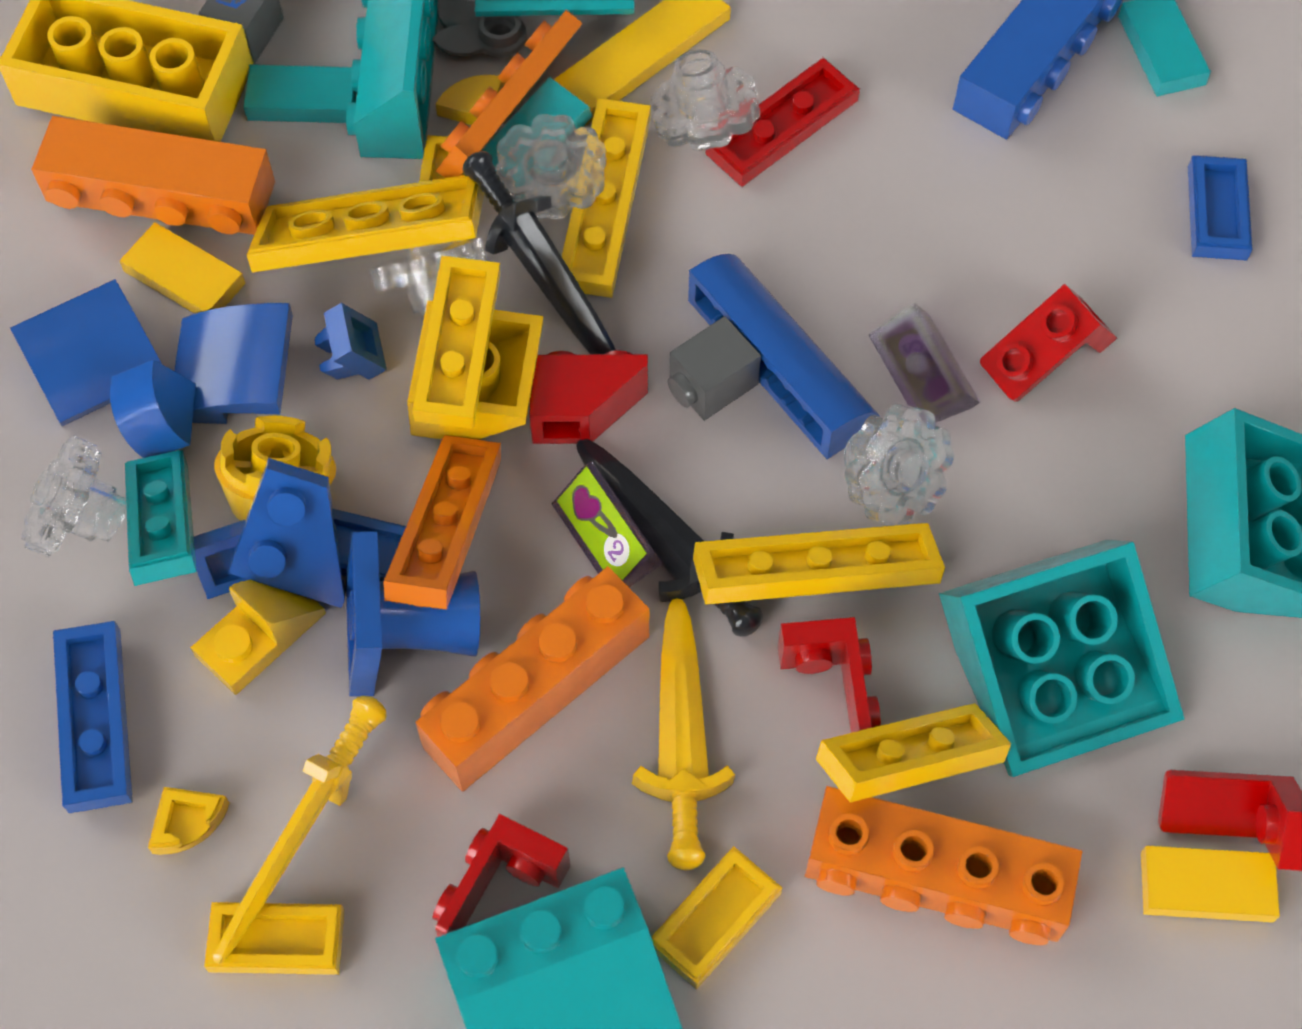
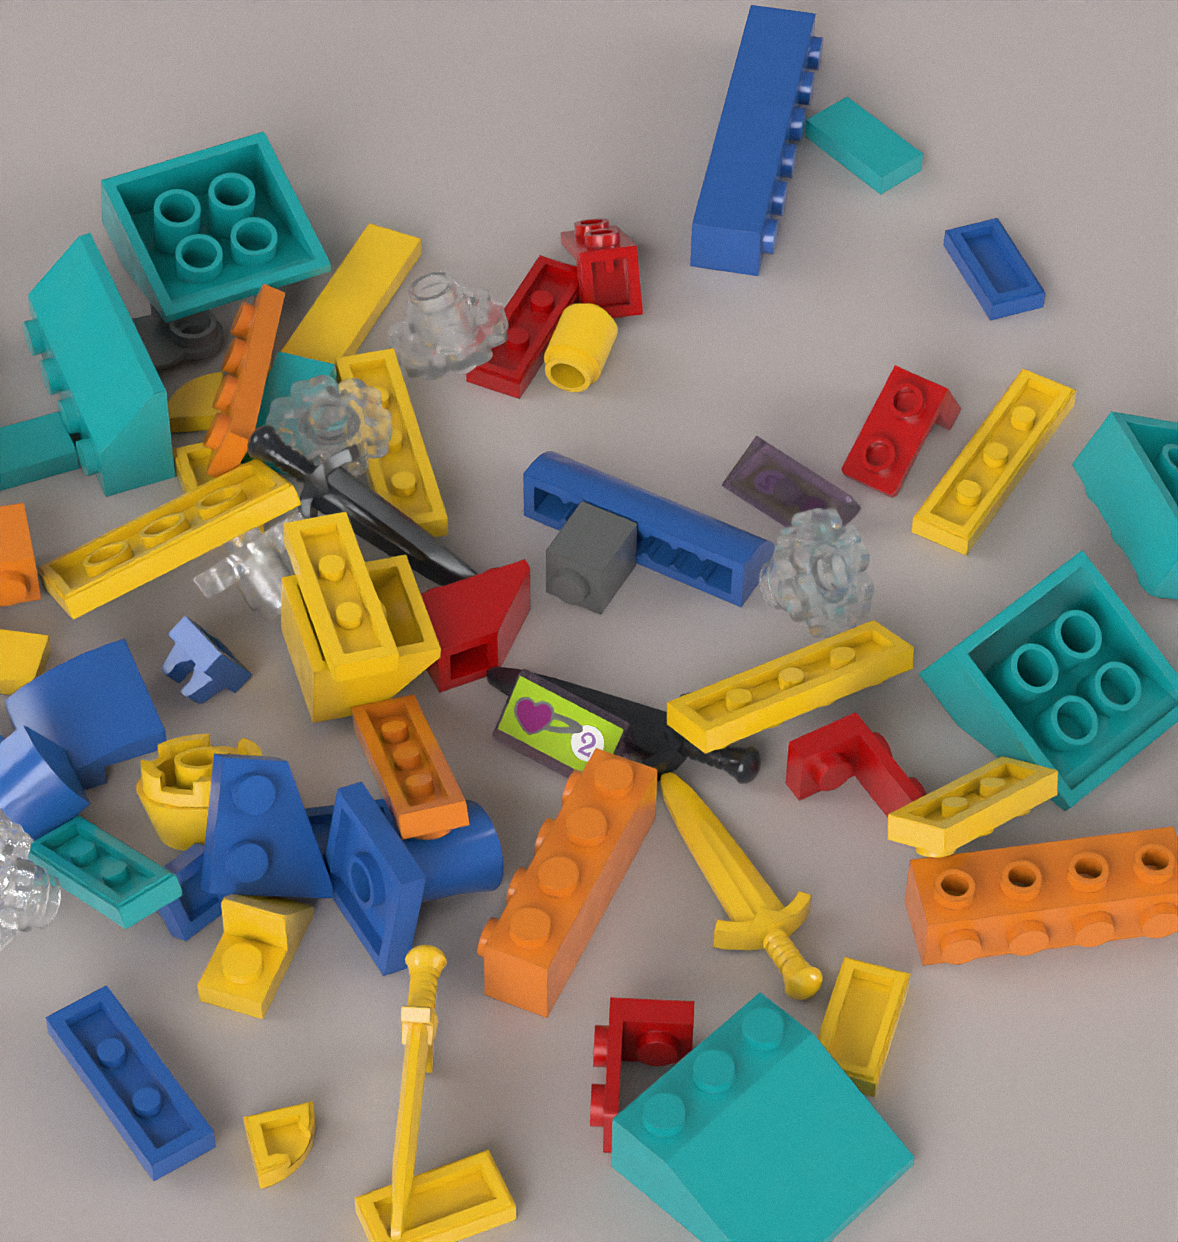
camera: 25 degrees left, 15 degrees down
none -> yellow brick [544,303,618,392]
none -> red bracket [560,218,643,318]
none -> yellow tile [911,368,1077,556]

